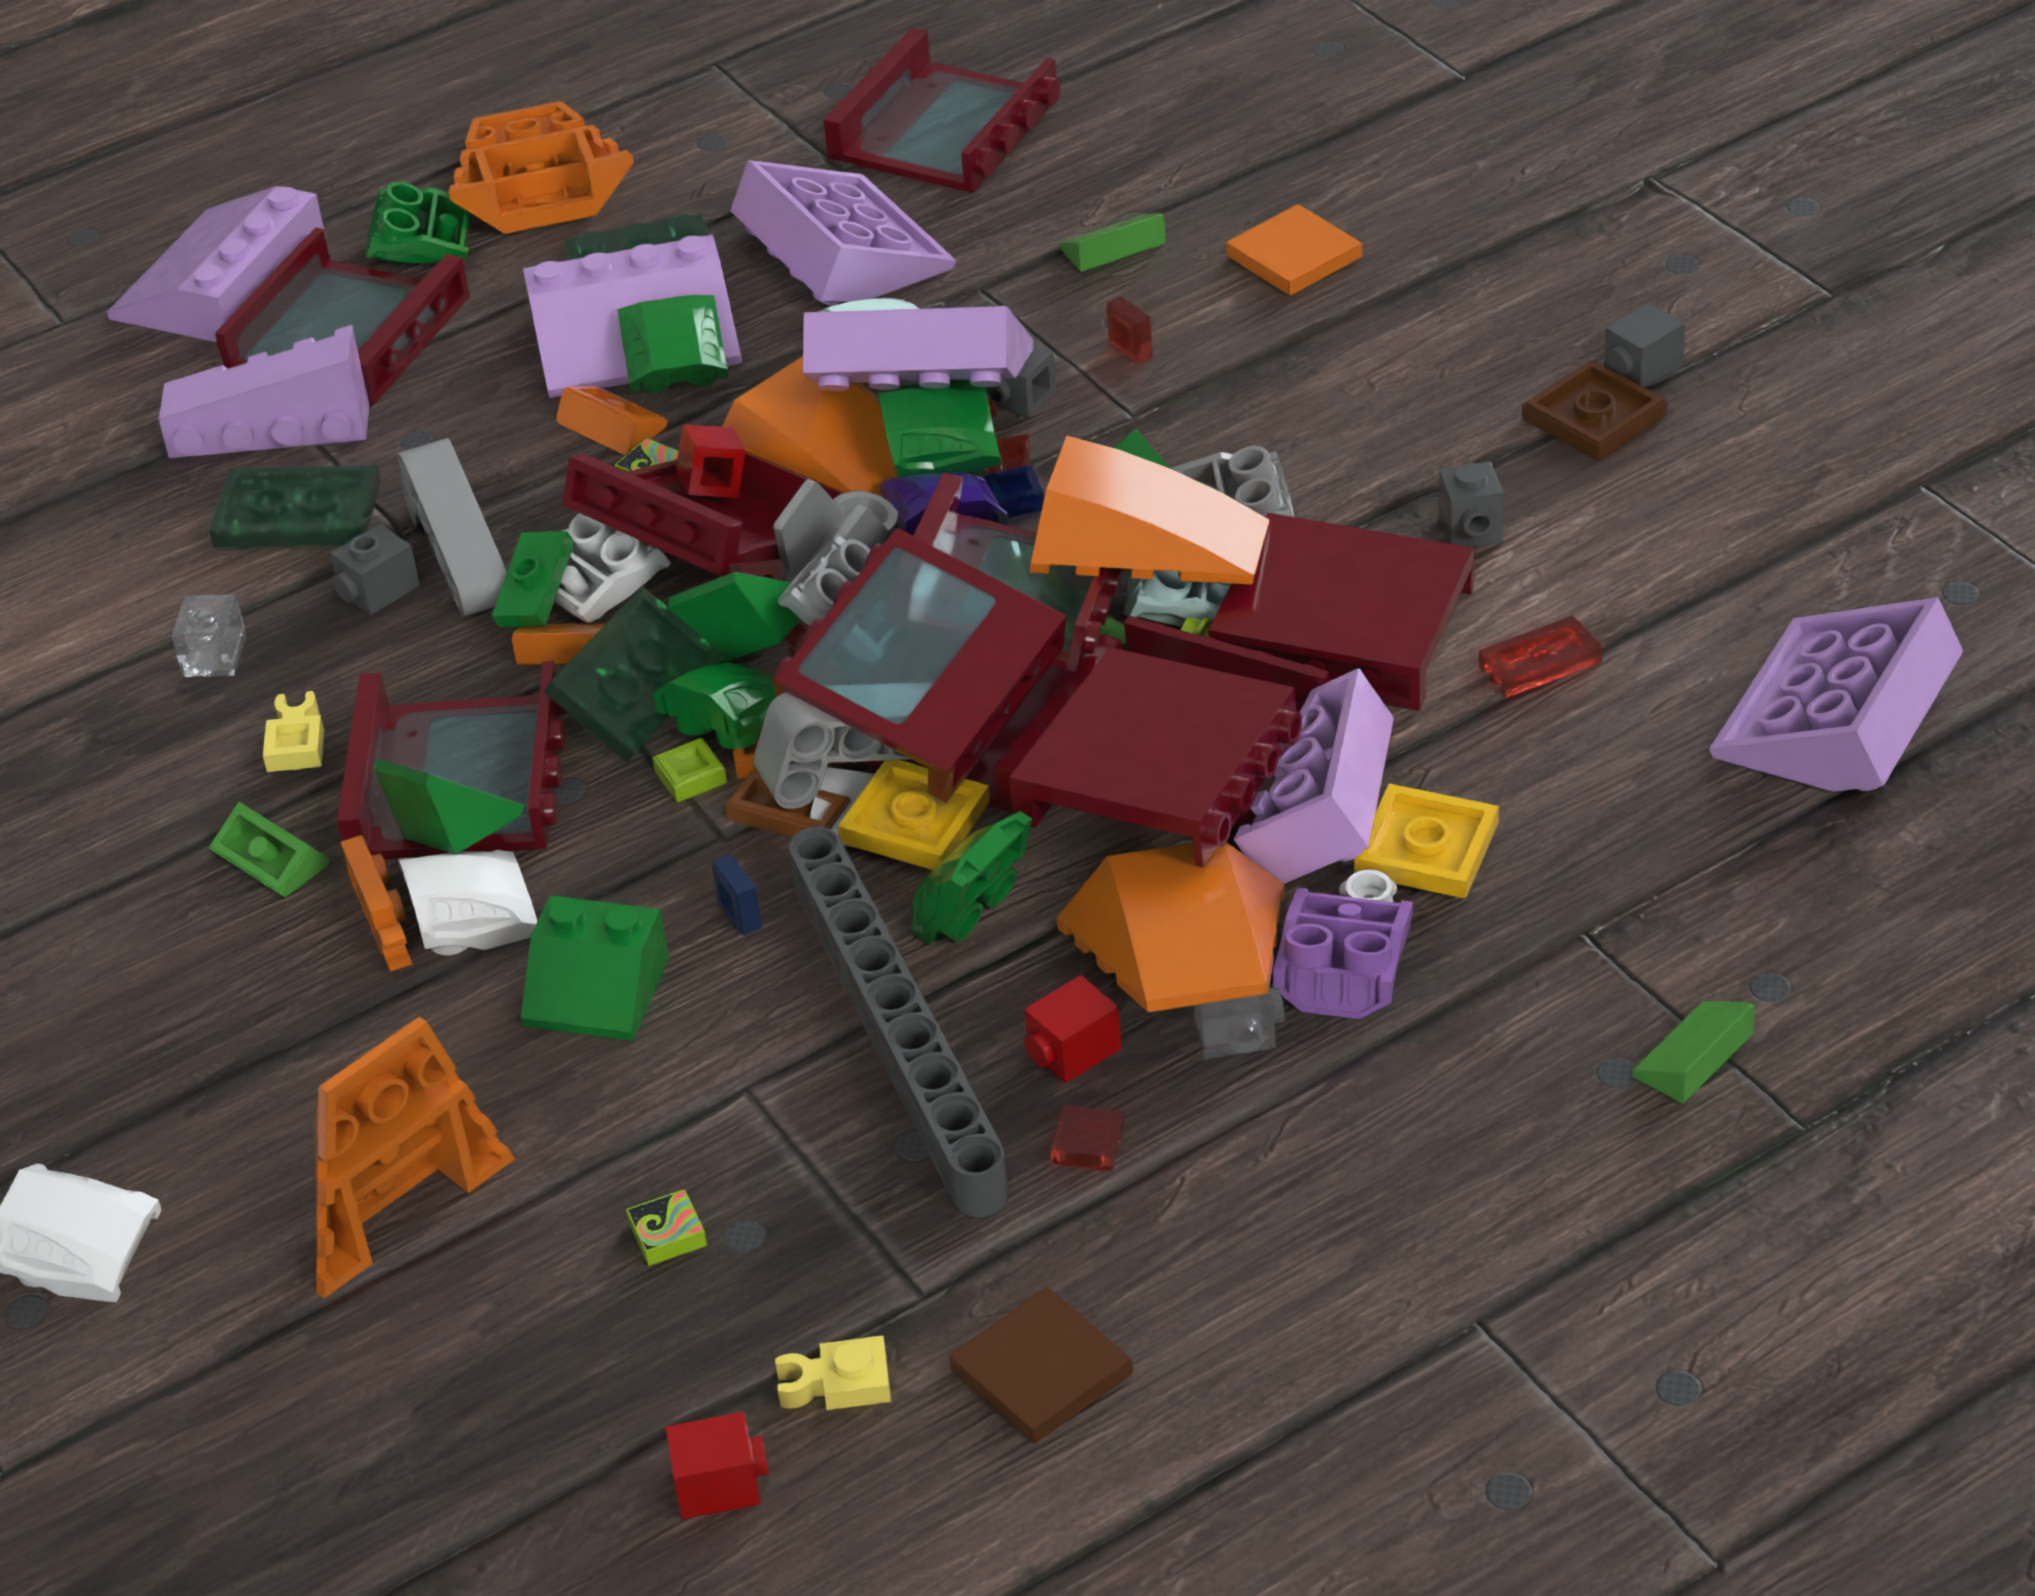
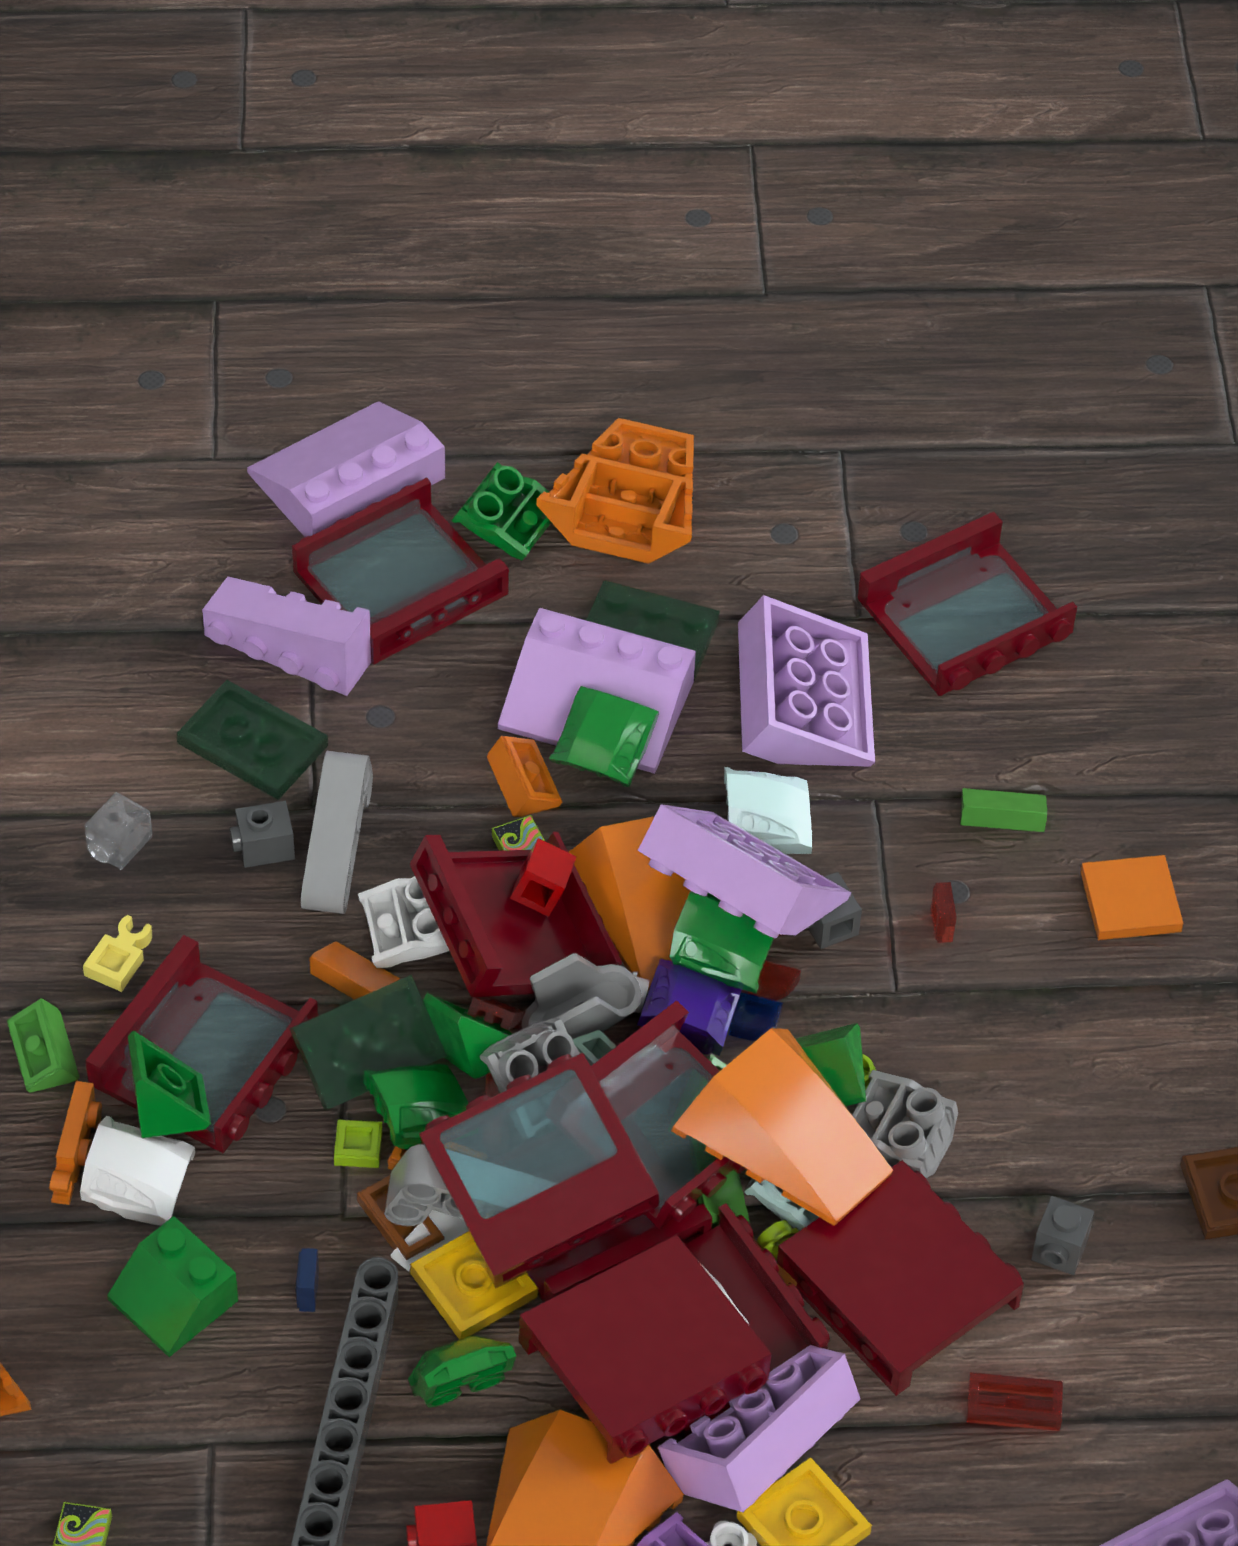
camera: 25 degrees right, 10 degrees up
green plate [491,531,575,627] -> none

